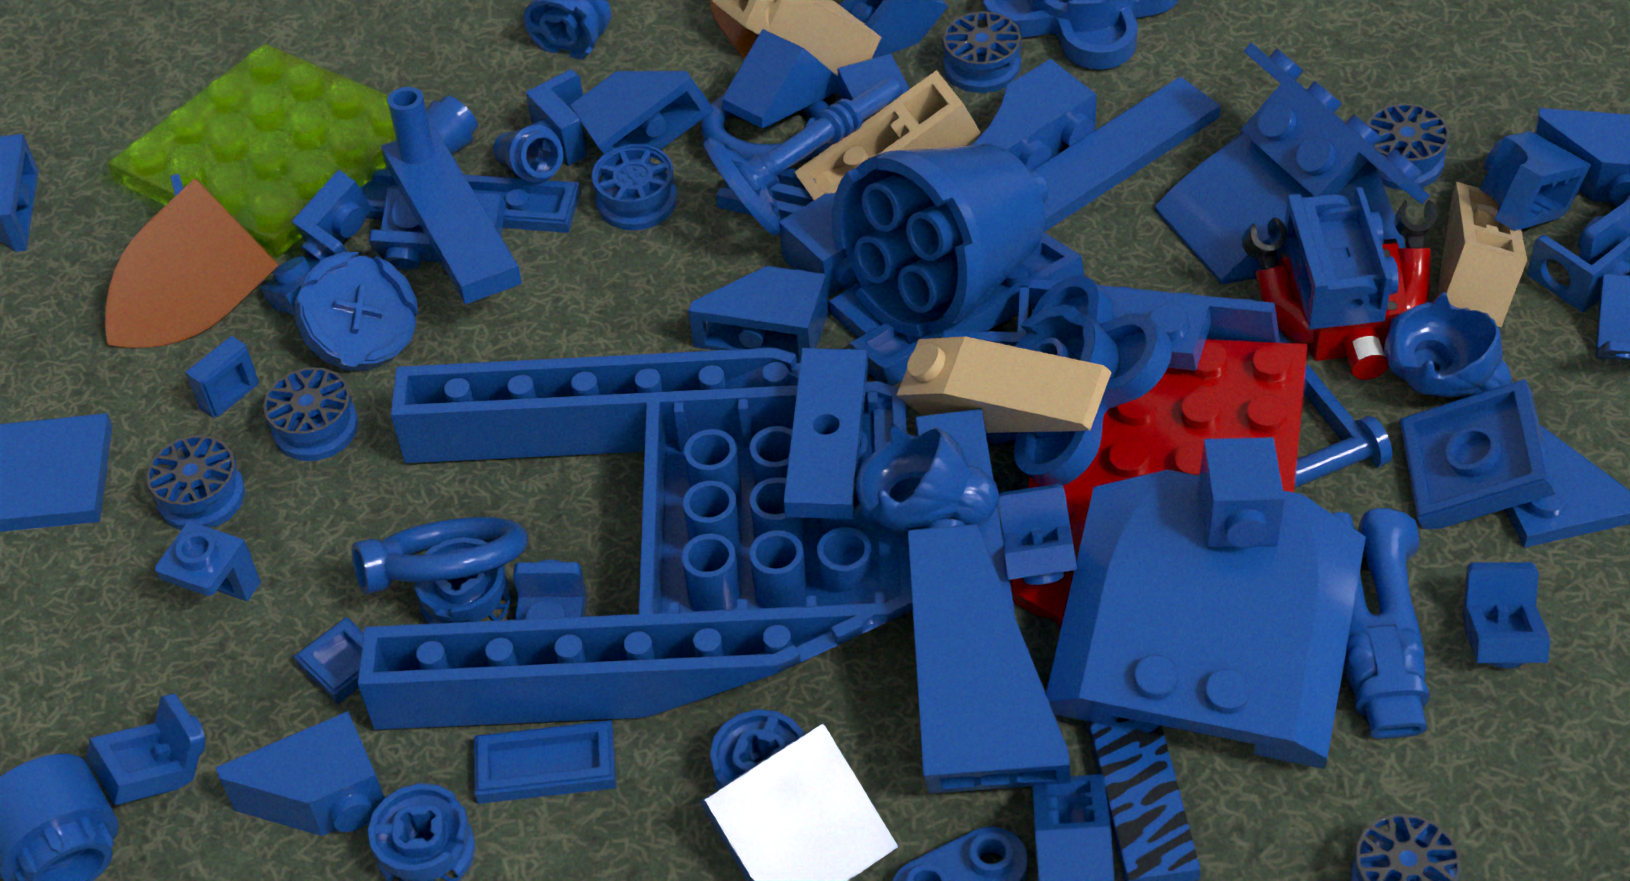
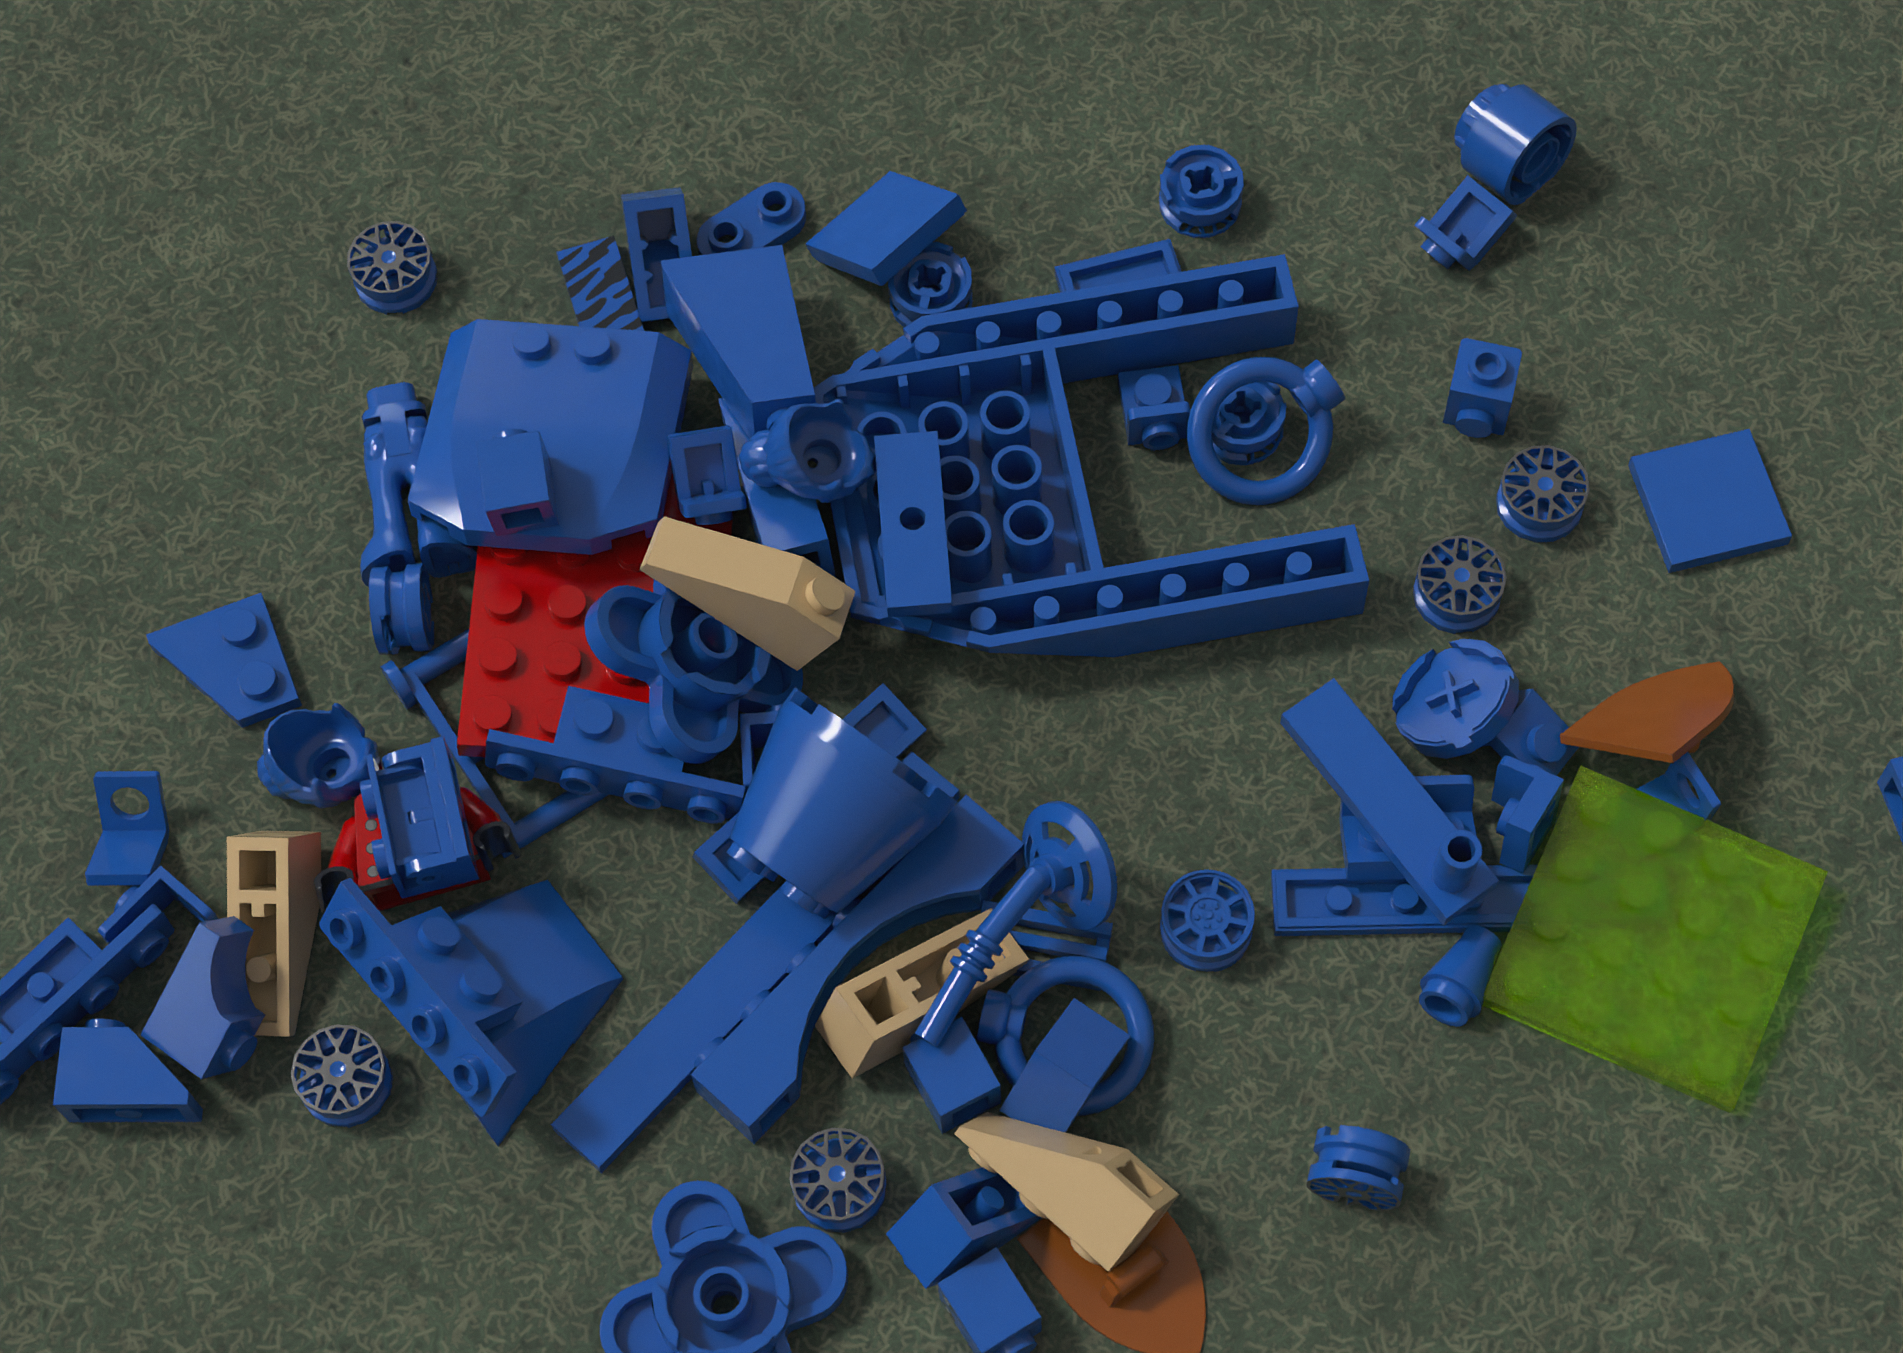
camera: 170 degrees right, 15 degrees up
blue tile [185,336,259,418] -> none
blue slope [215,711,385,836] -> none
blue tile [294,617,364,704] -> none
blue cone [493,125,563,183] -> none
blue bracket [526,69,587,166] -> none
blue slope [570,71,714,154] -> none
blue slope [688,266,829,363] -> none
blue tile [1399,379,1555,529] -> none
blue bracket [1463,562,1550,668] -> none
none -> blue wheel [369,563,434,655]

